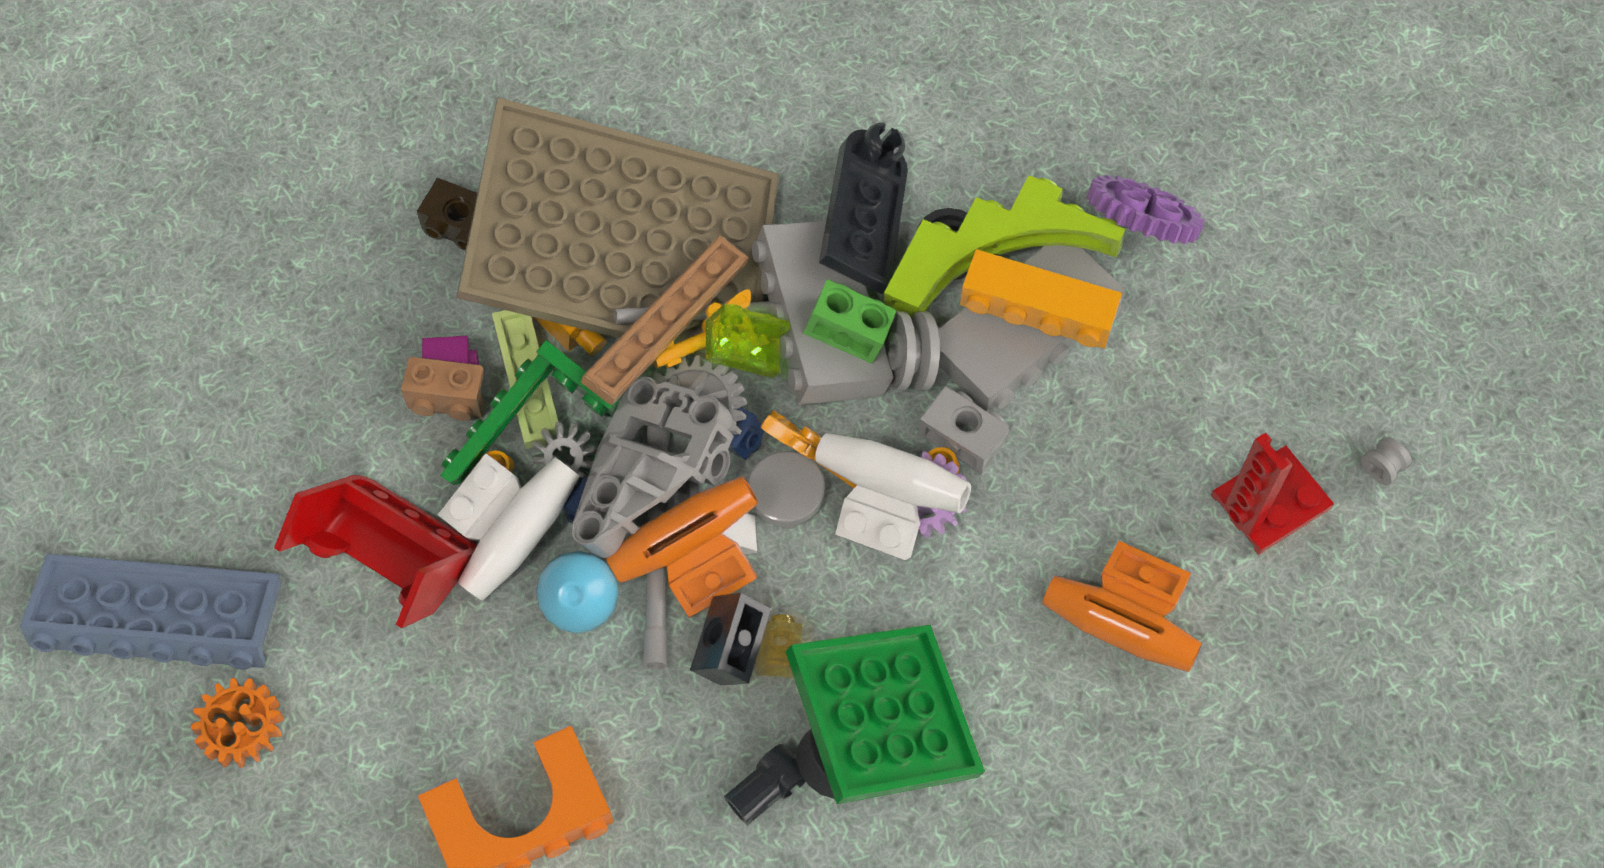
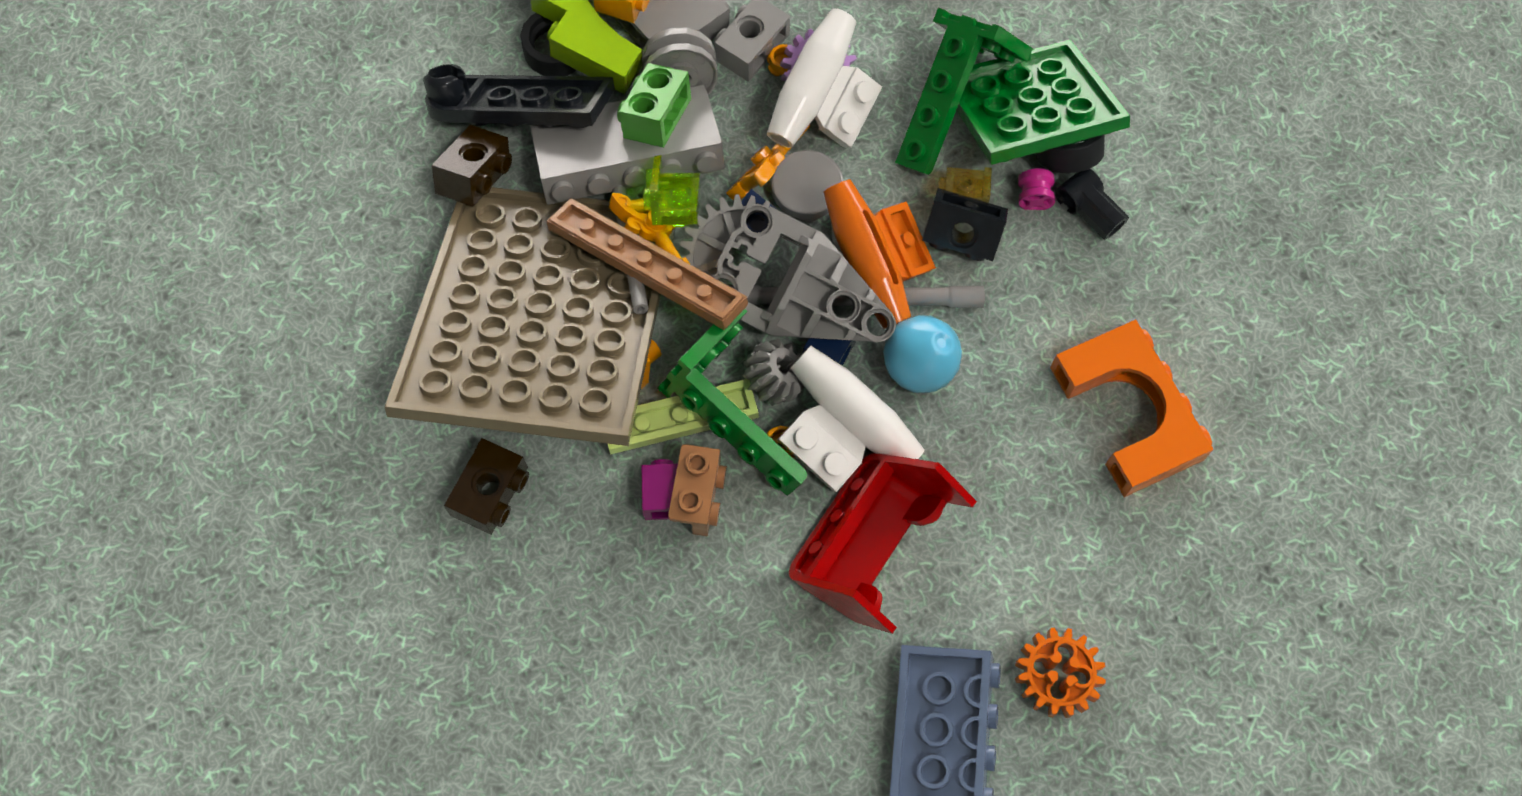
camera: 90 degrees left, 5 degrees up
none -> dark brown brick [432,125,512,207]
none -> green bracket [895,8,1033,175]
none -> dark pink wheel [1018,168,1055,210]

